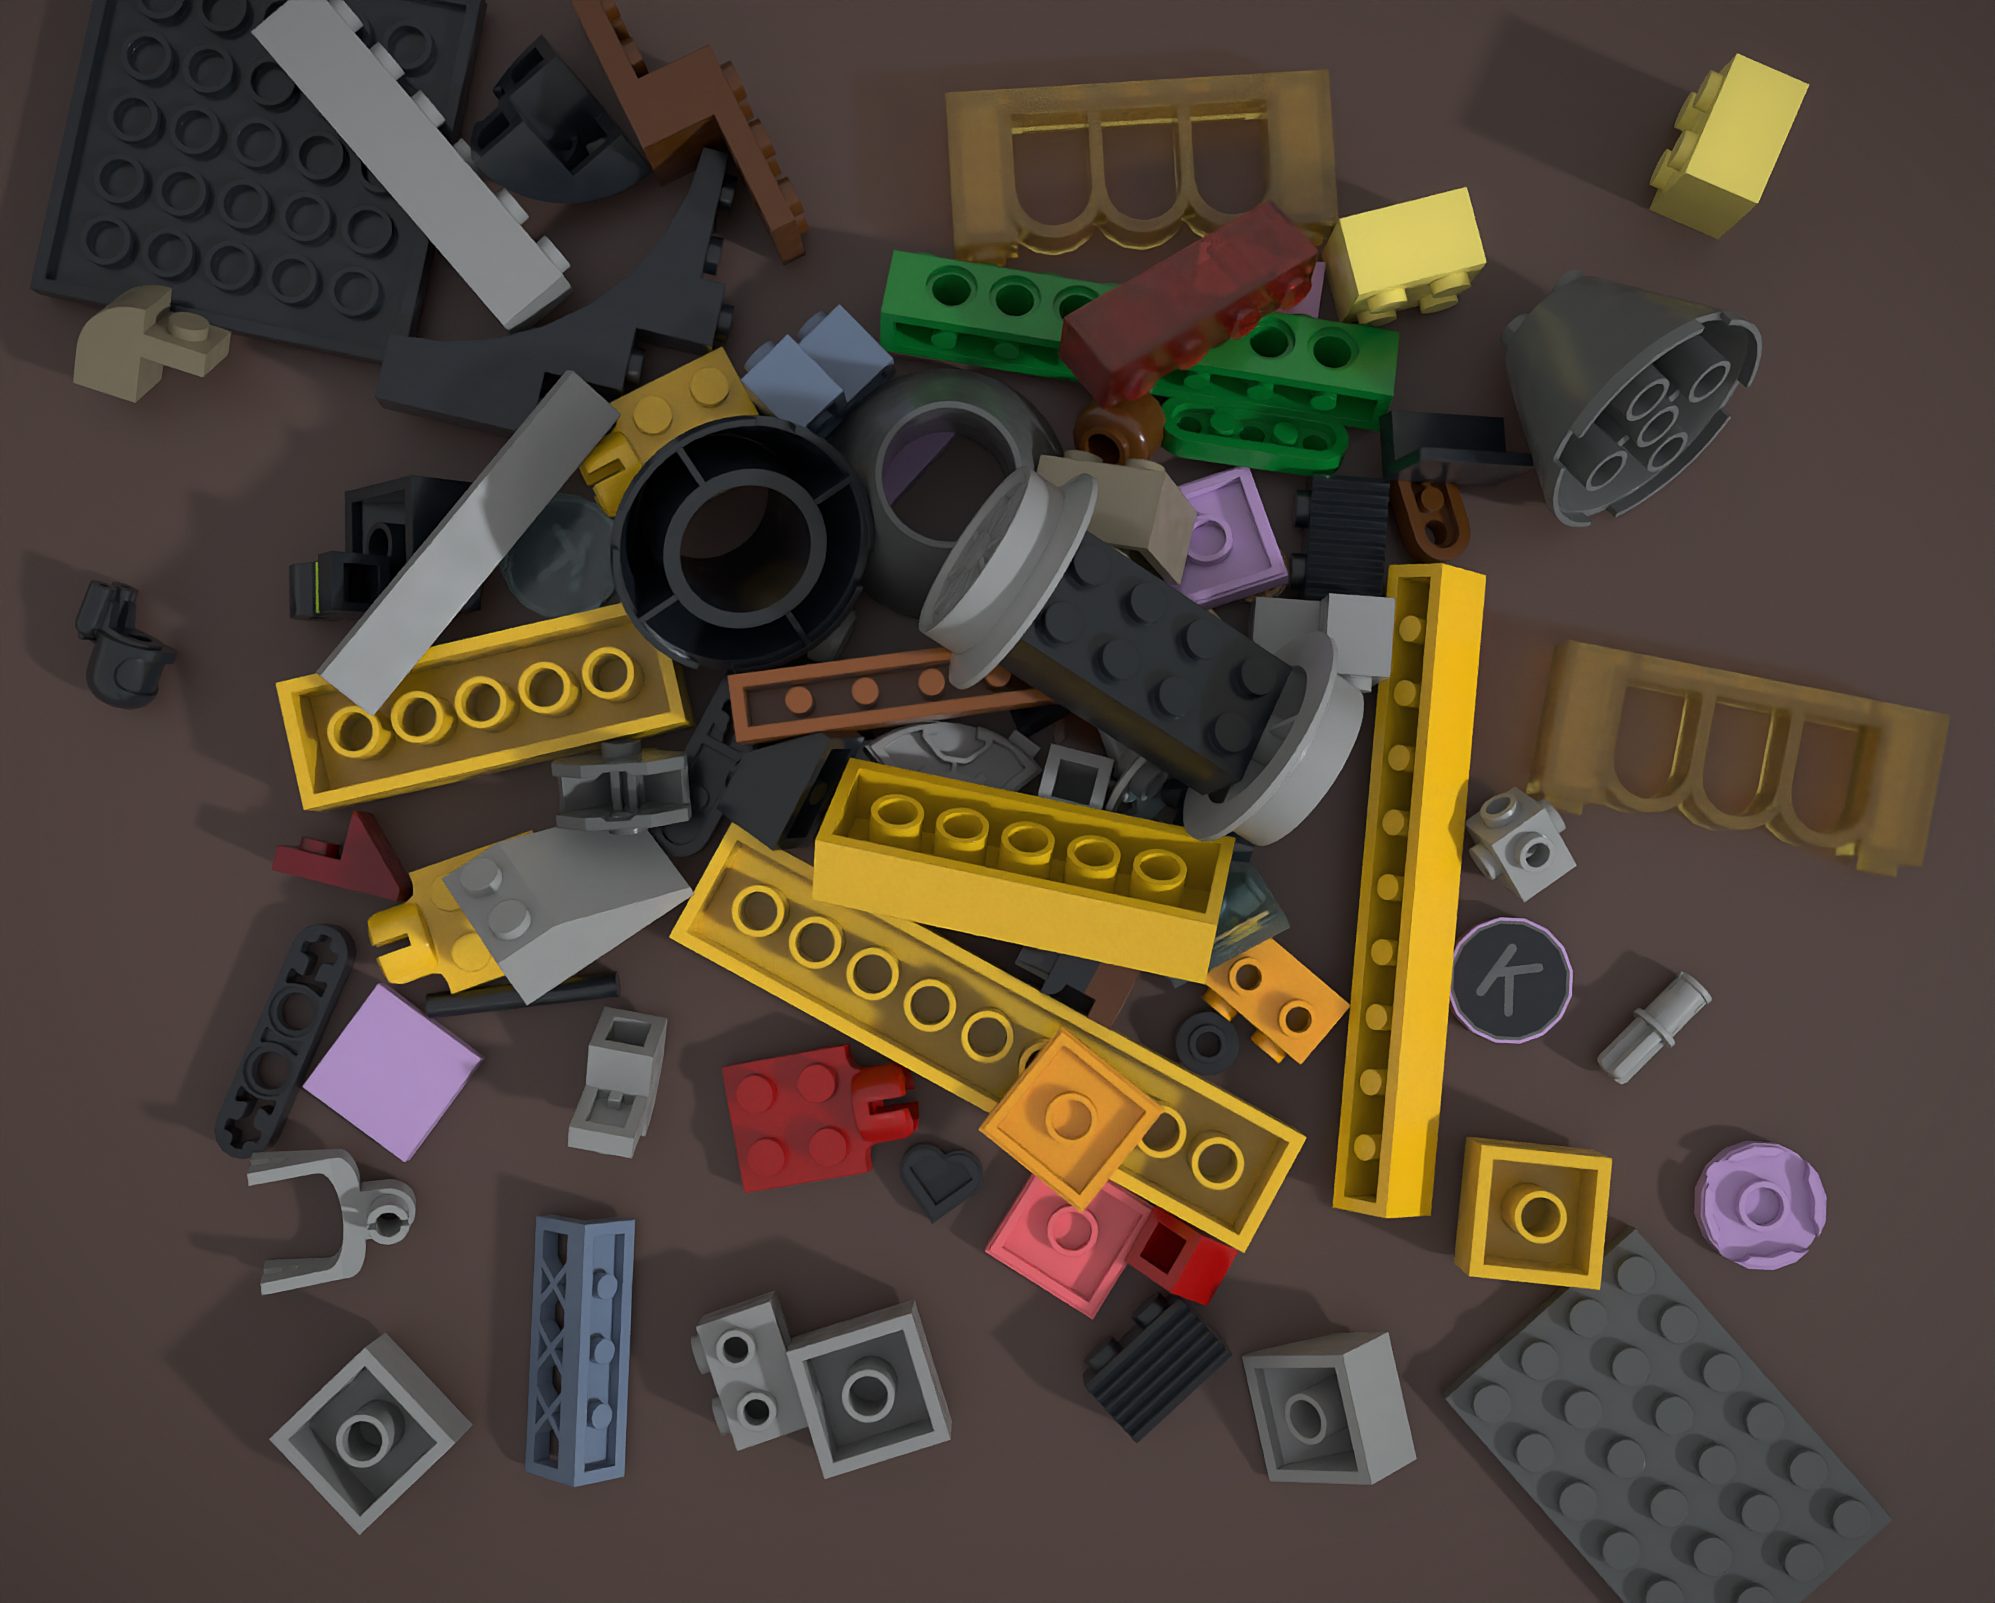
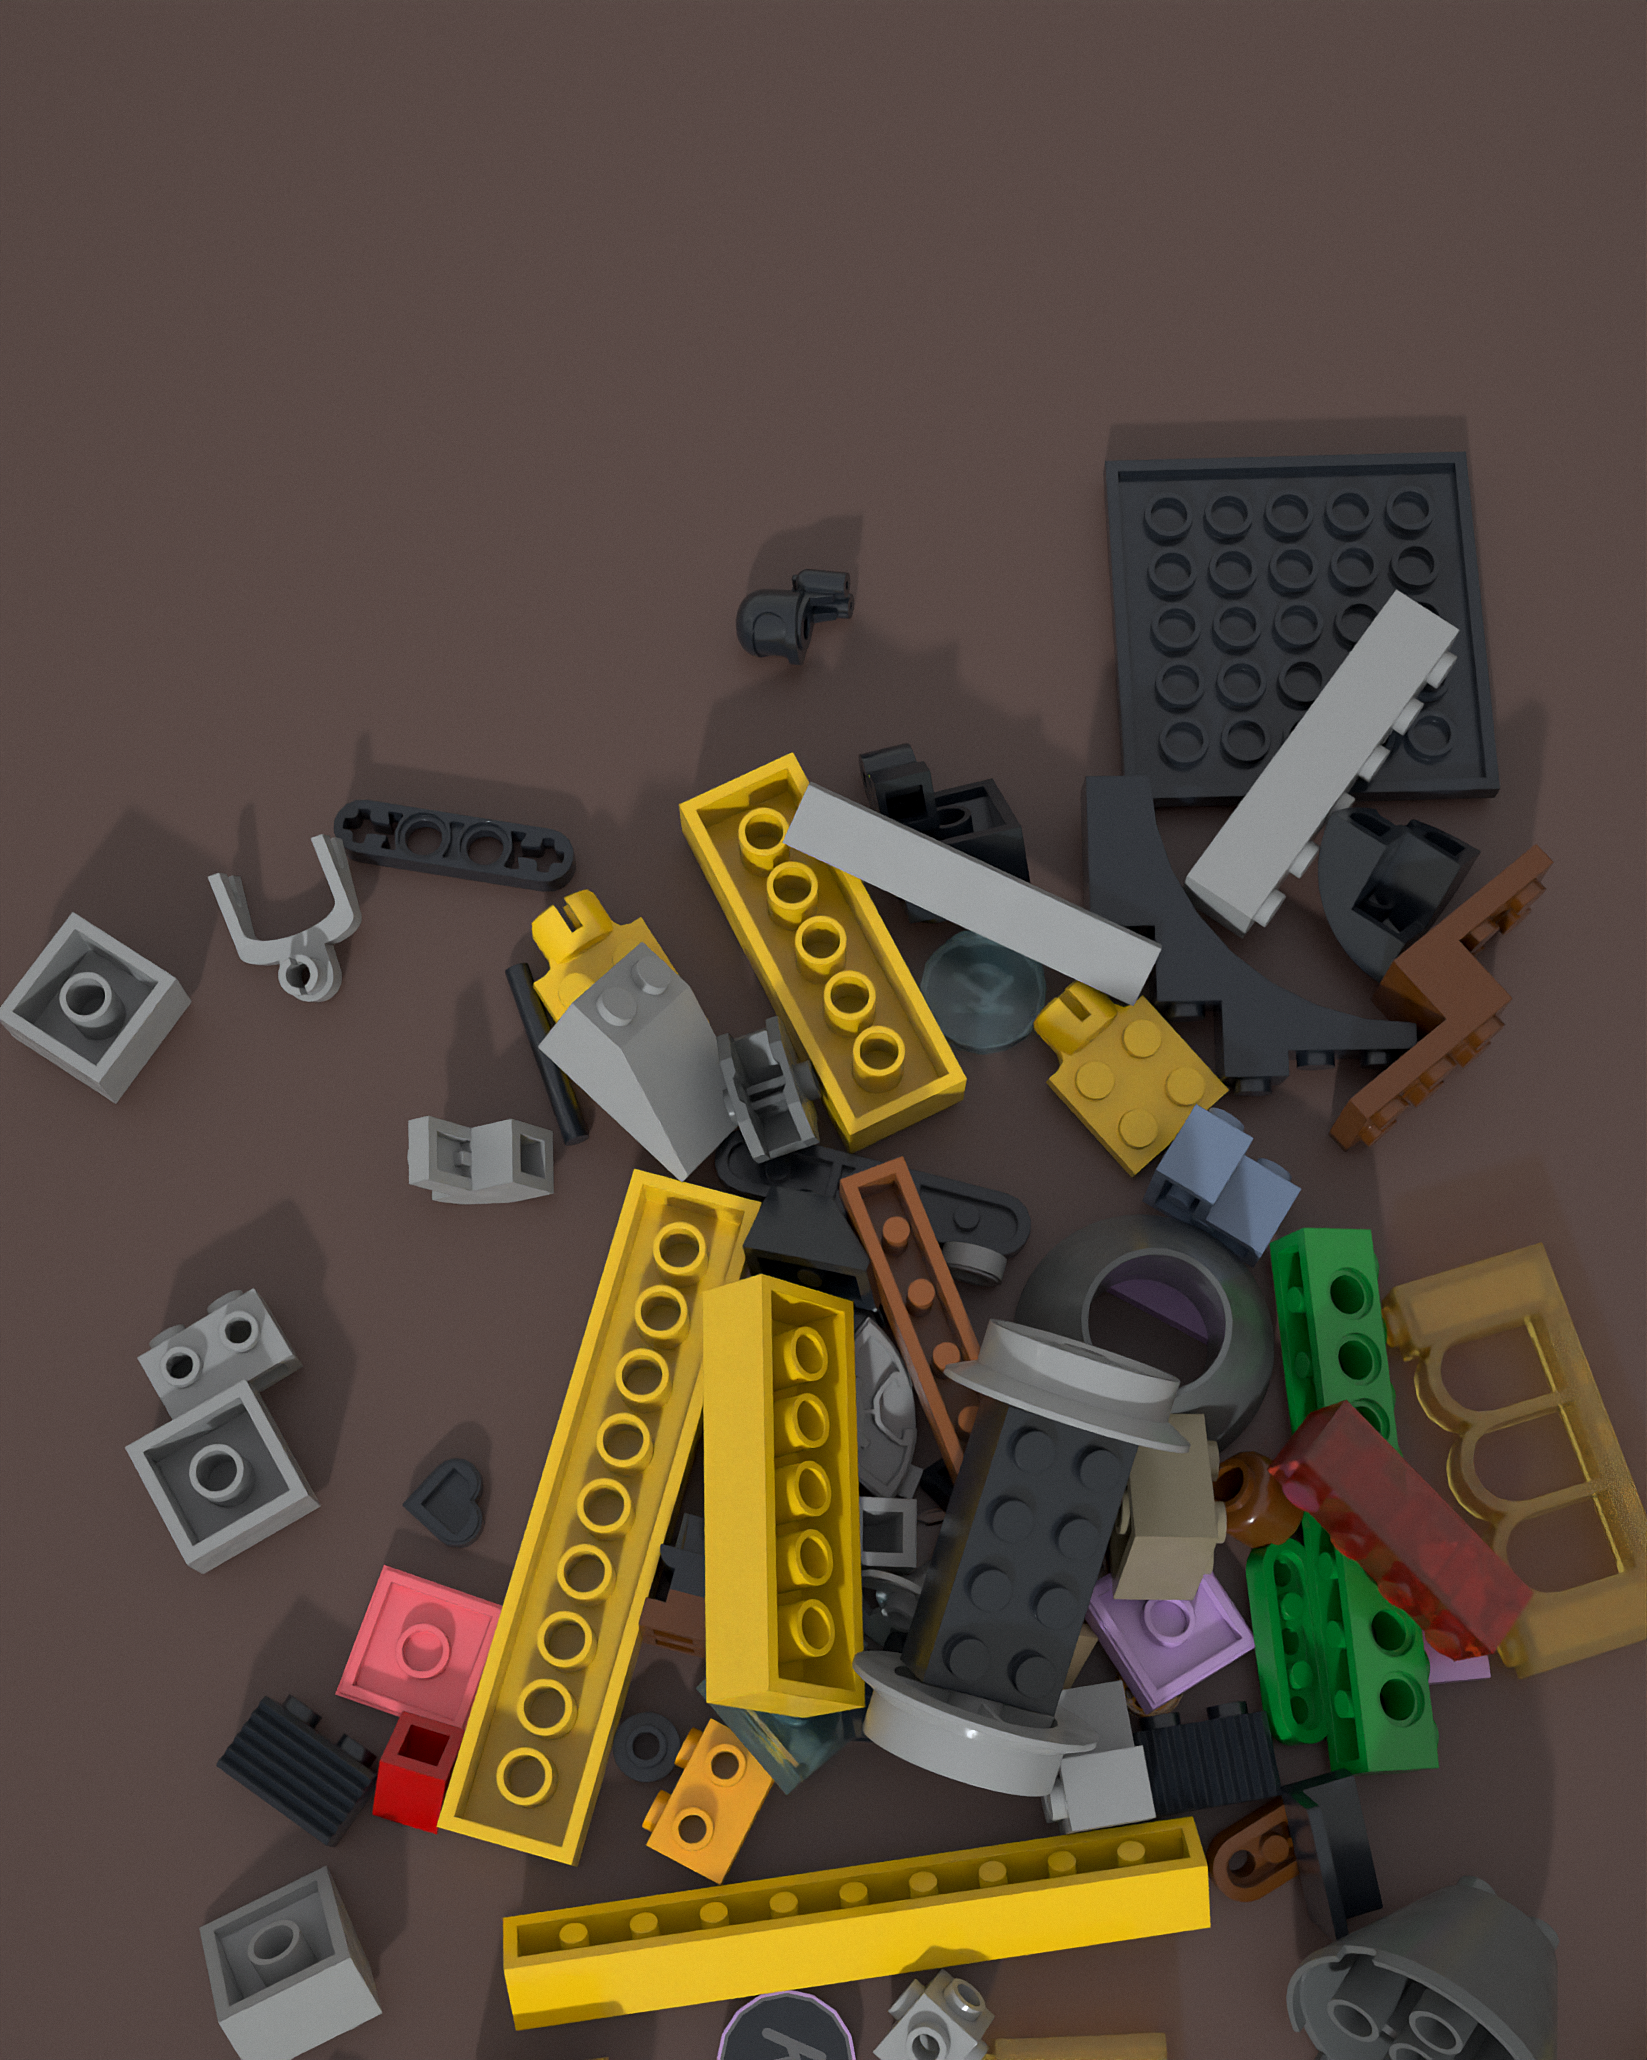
camera: 75 degrees right, 15 degrees down
dark tan brick [73,285,231,403] -> none
dark red slope [271,810,413,901] -> none
lavender tile [302,982,485,1162] -> none
sand blue fence [525,1214,635,1487] -> none
black cone [610,415,875,674] -> none
red plate [721,1043,919,1193] -> none
light orange tile [978,1025,1165,1213] -> none
light yellow brick [1321,187,1487,327] -> none

